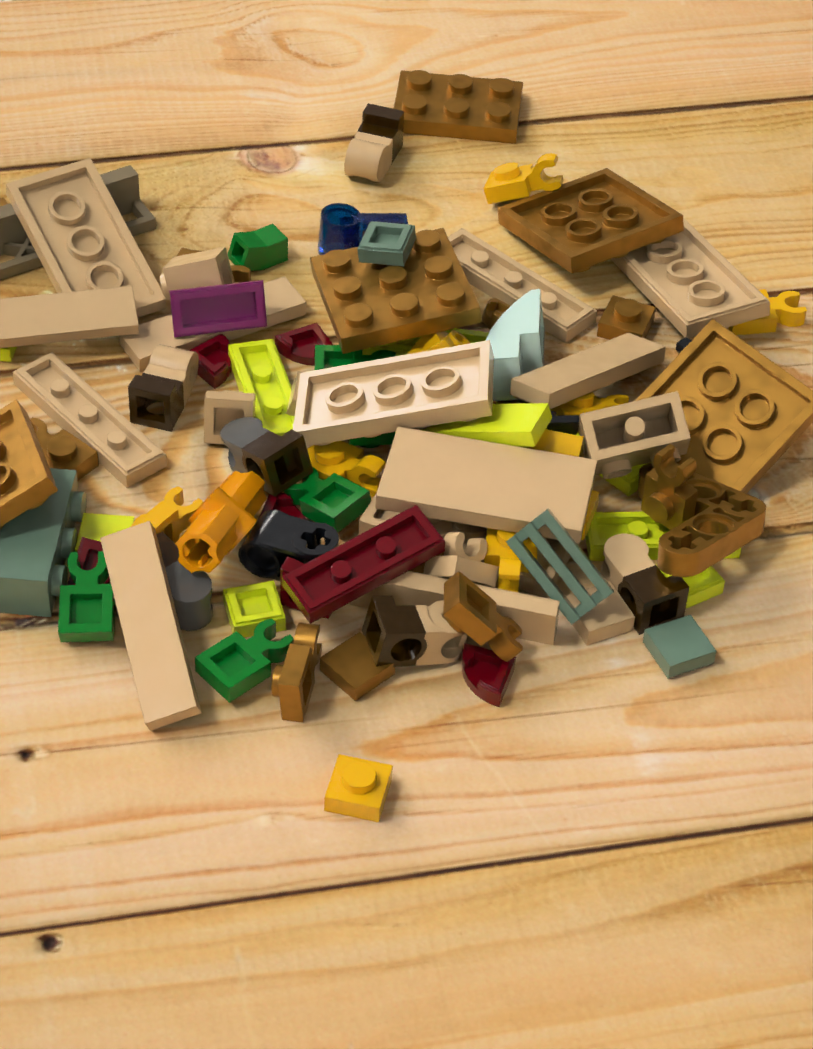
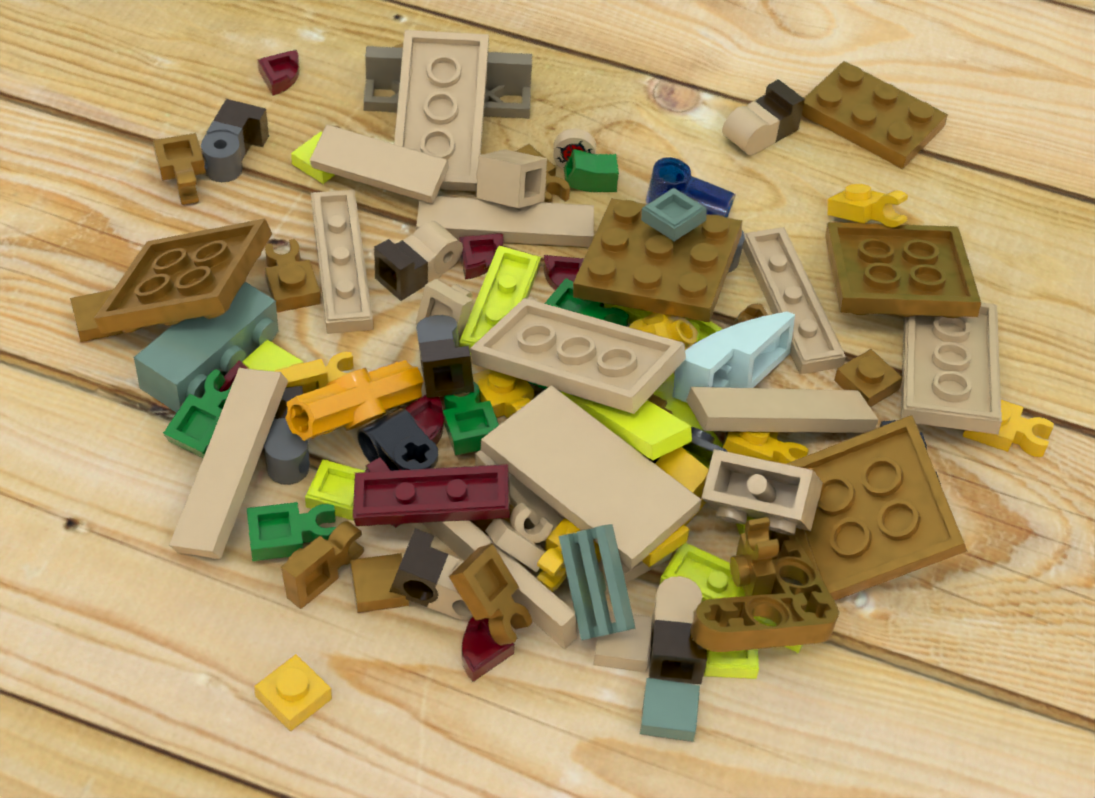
camera: 30 degrees right, 5 degrees up
magenta tile [169,280,267,338] -> none
none -> tan tile [553,129,596,169]

